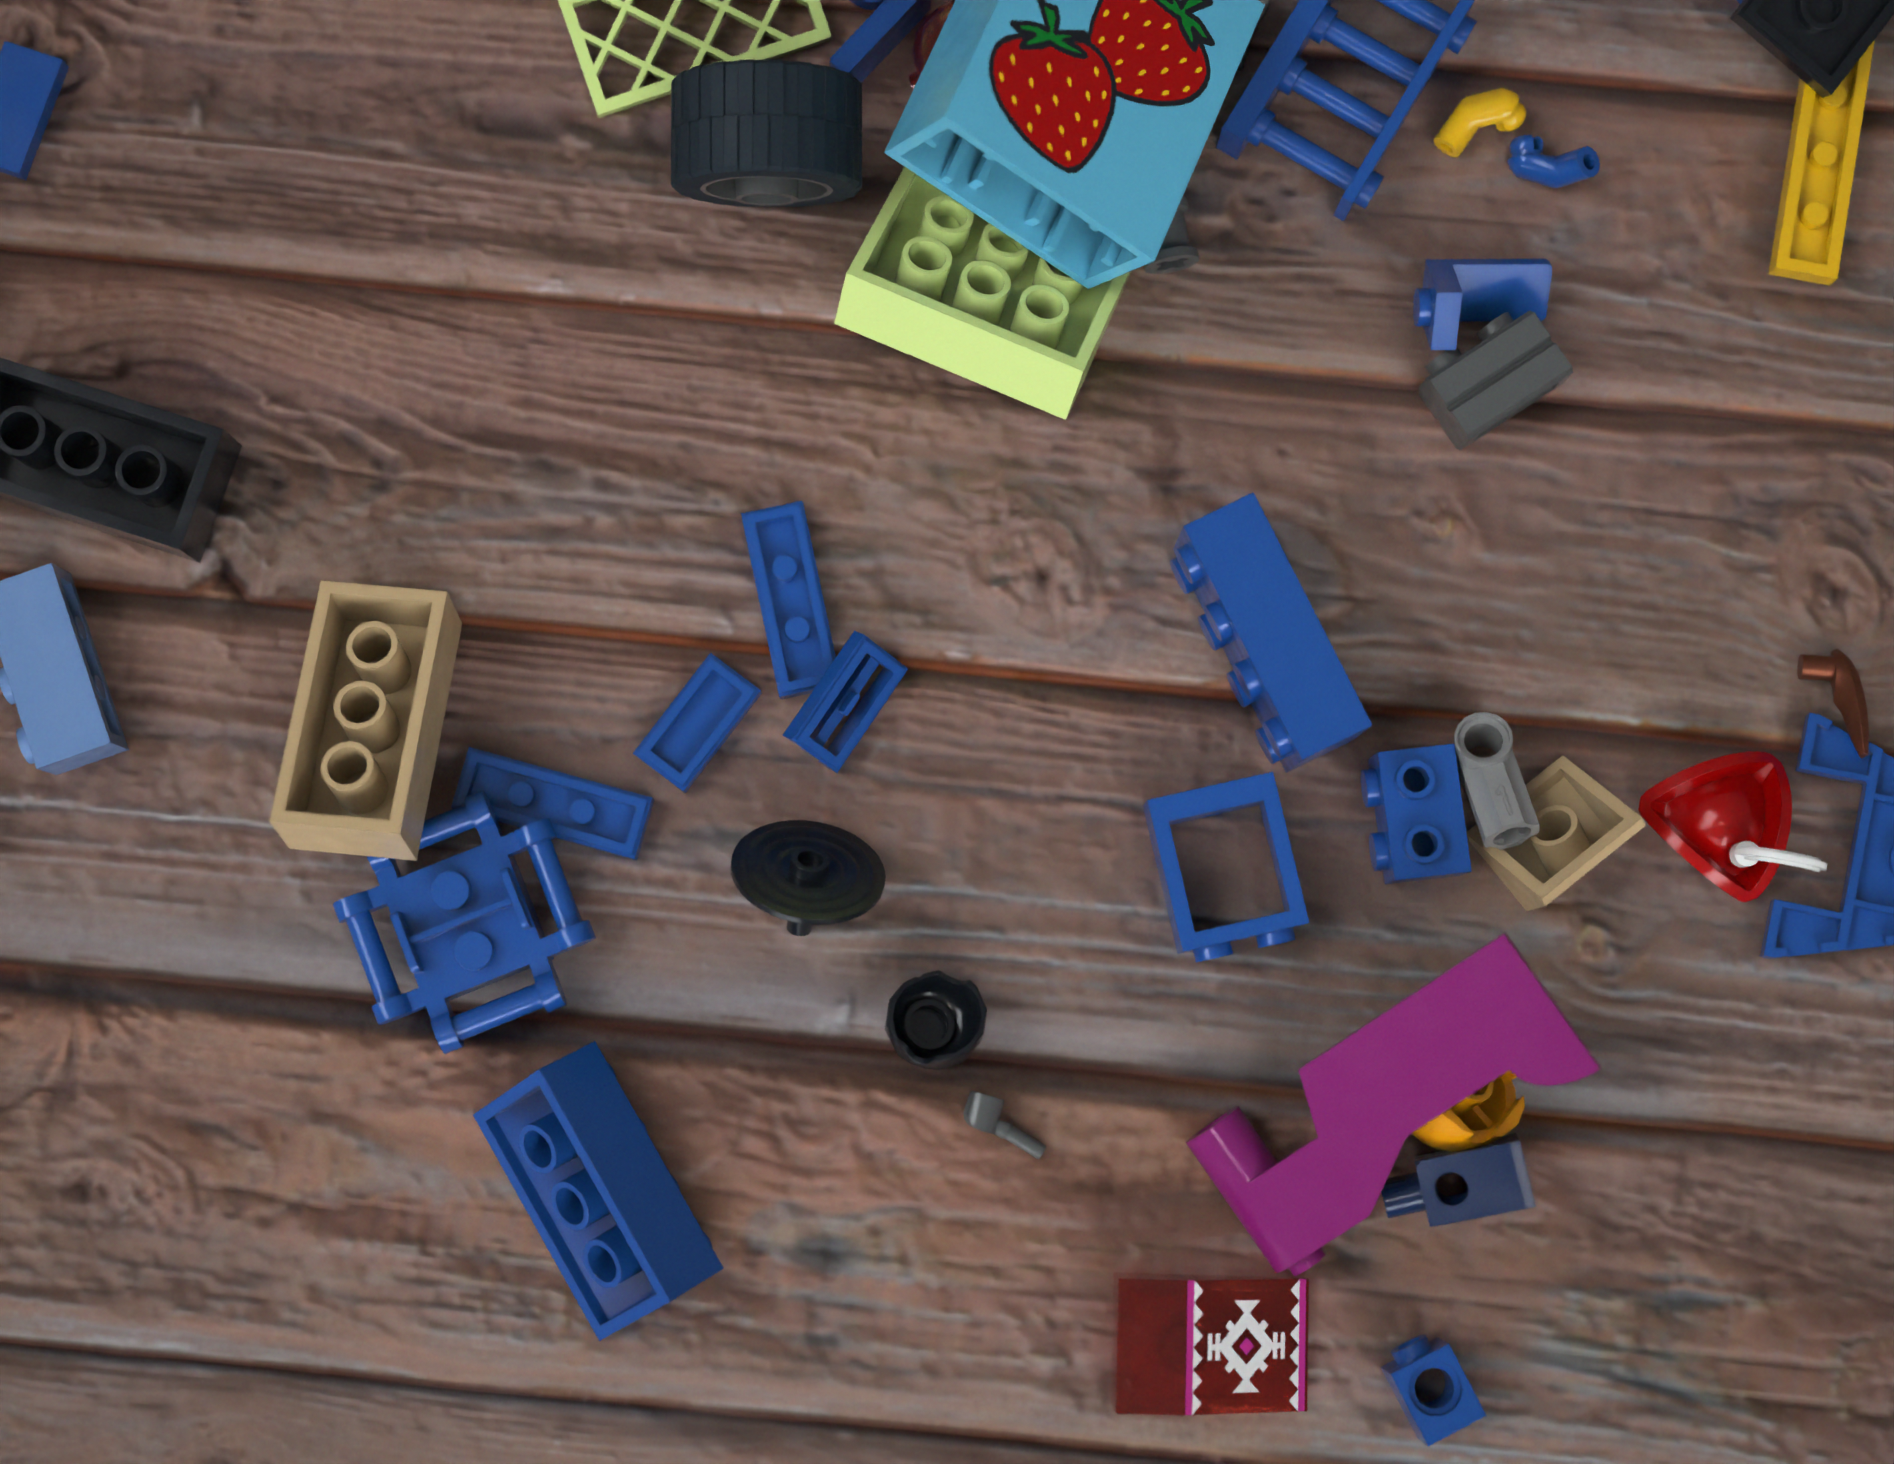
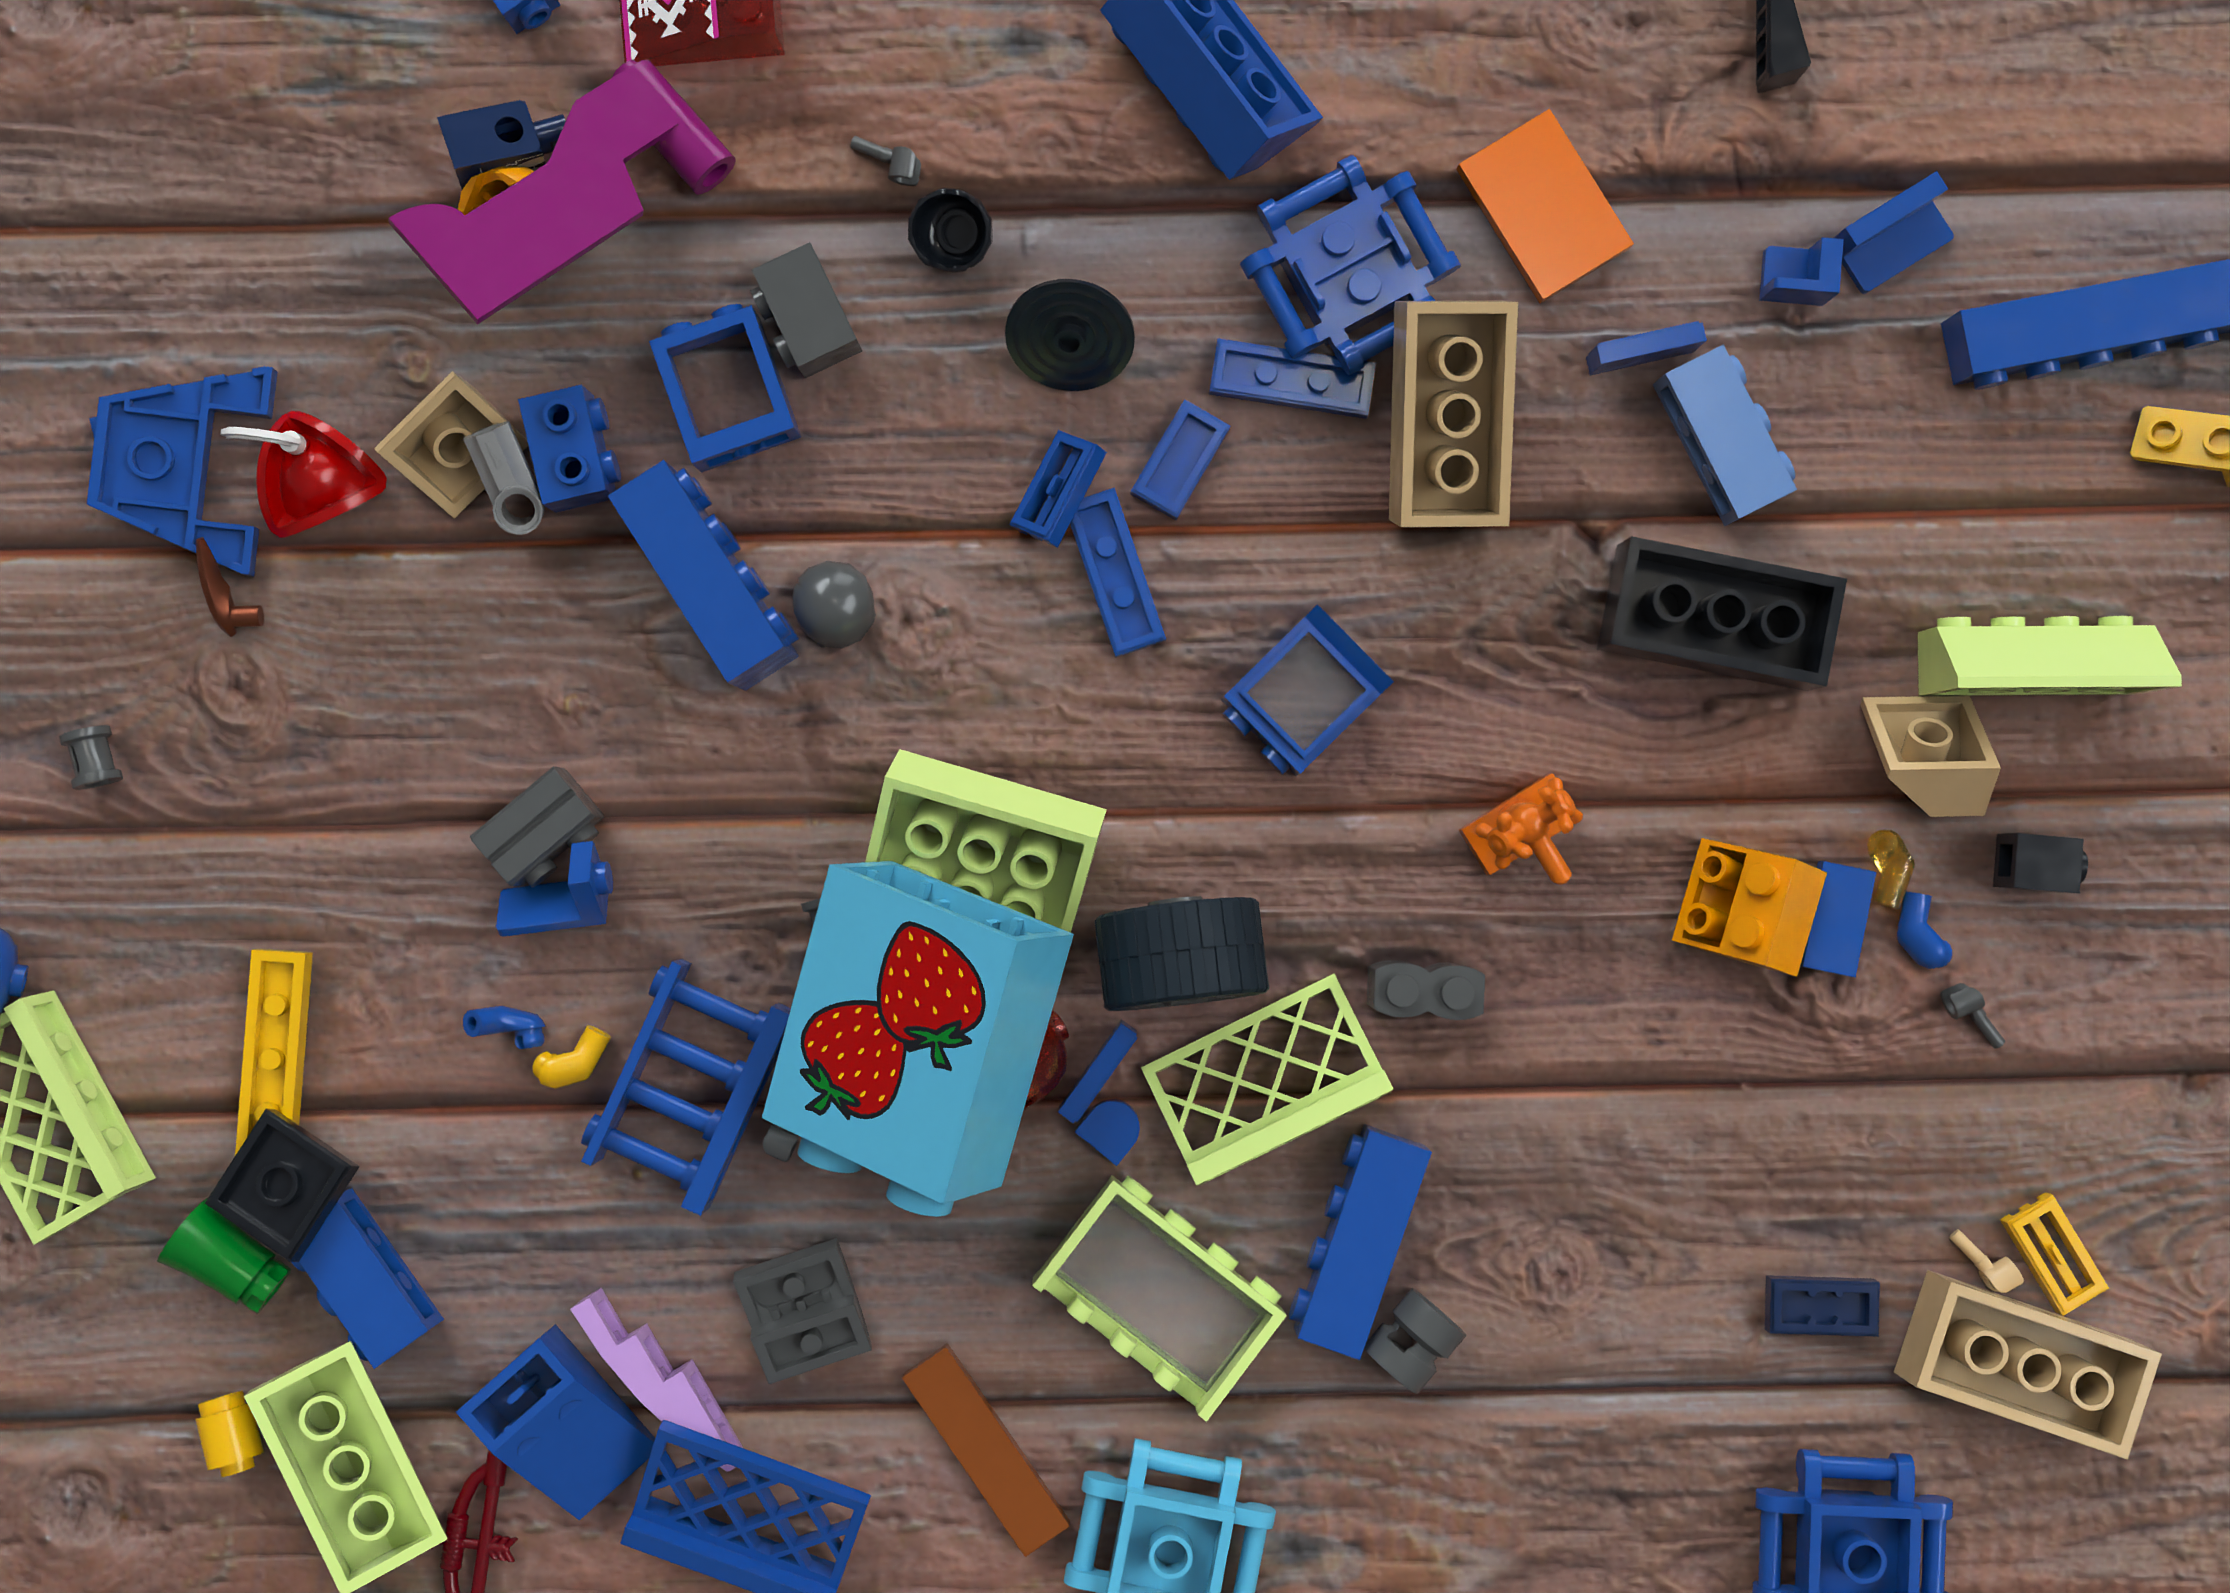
camera: 175 degrees right, 5 degrees up
none -> dark grey brick [750,242,862,378]
none -> dark grey hair [792,561,876,649]
none -> window [1221,604,1394,776]
none -> dark grey brick [1366,960,1485,1020]
none -> orange tile [1456,108,1634,304]
none -> orange piece [1459,773,1583,885]
none -> blue tile [1586,321,1707,376]
none -> light orange slope [1672,838,1827,977]

